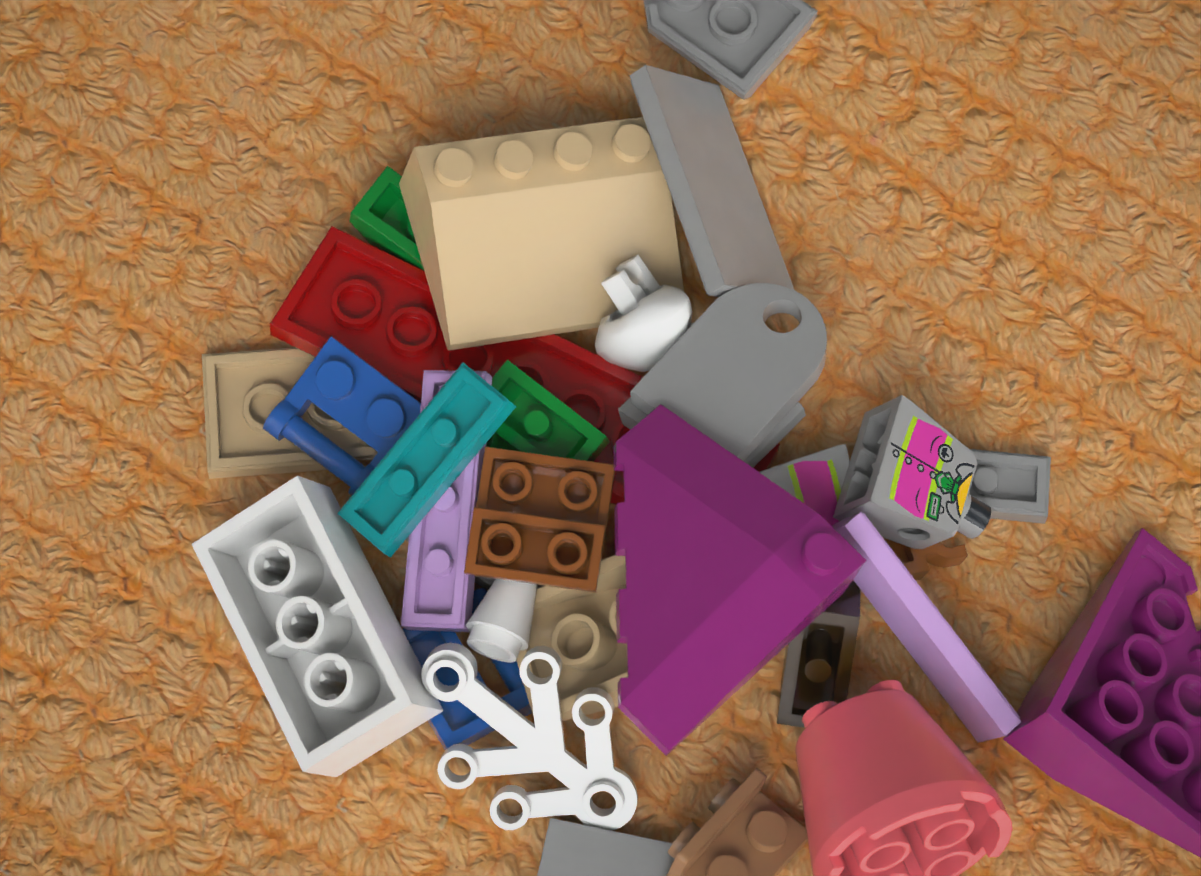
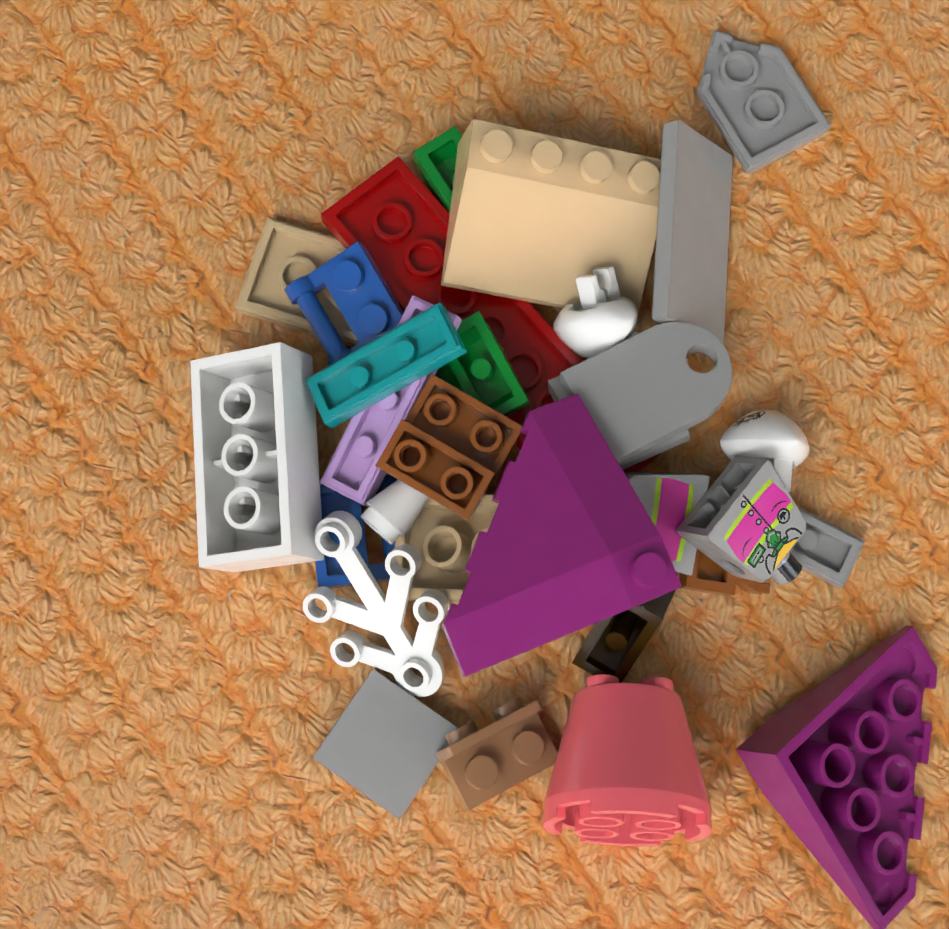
camera: 25 degrees right, 10 degrees up
lavender tile [832,512,1021,743] -> none
none -> white piece [720,409,810,492]

